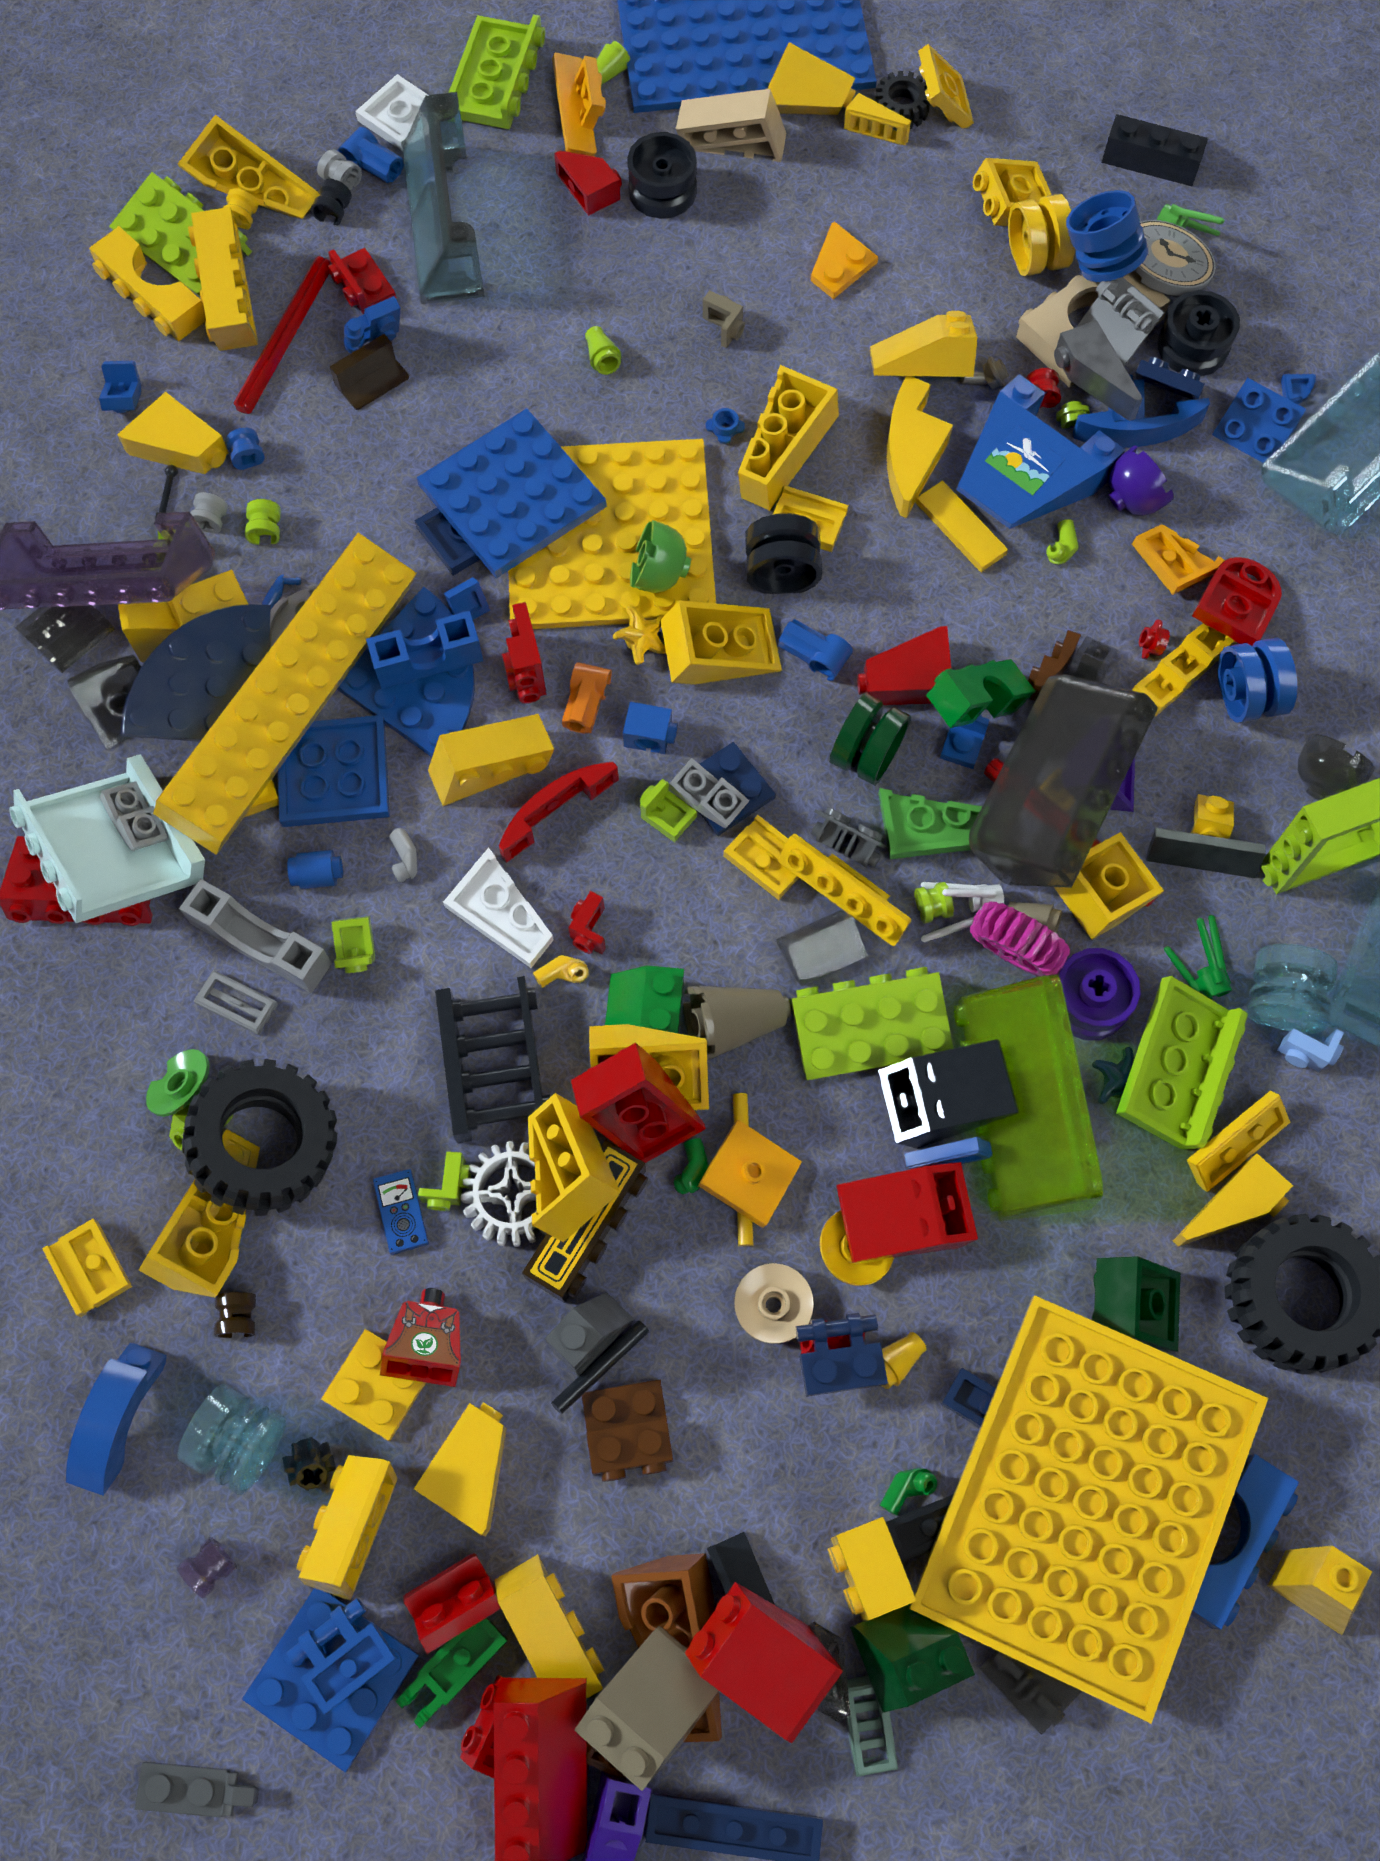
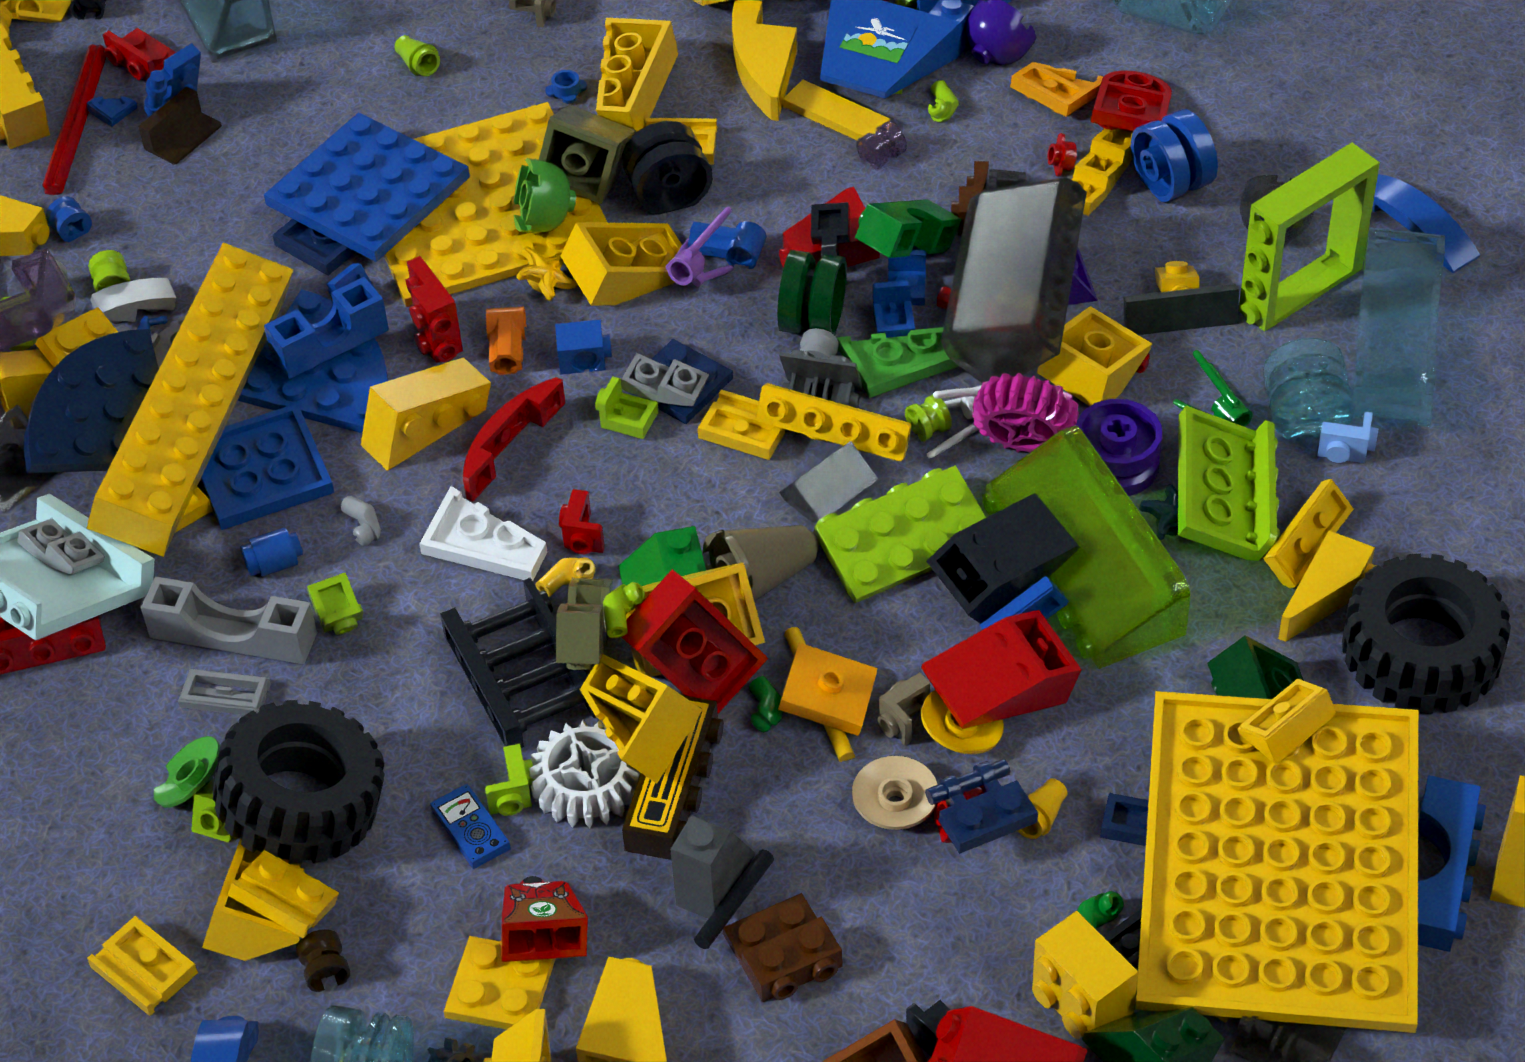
camera: 15 degrees left, 20 degrees down
none -> blue tile [87,96,137,127]
none -> light grey slope [90,278,176,323]
none -> yellow plate [228,850,339,938]
none -> olive slope [539,104,636,204]
none -> olive arch [556,578,613,670]
none -> lime arm [603,582,645,638]
none -> medium lavender plant [665,207,734,287]
none -> light grey wheel [800,328,839,359]
none -> black plate [811,202,850,257]
none -> clear purple wheel [856,121,907,170]
none -> blue bracket [872,280,915,338]
none -> dark tan bracket [878,672,930,746]
none -> yellow slope [1237,679,1336,763]

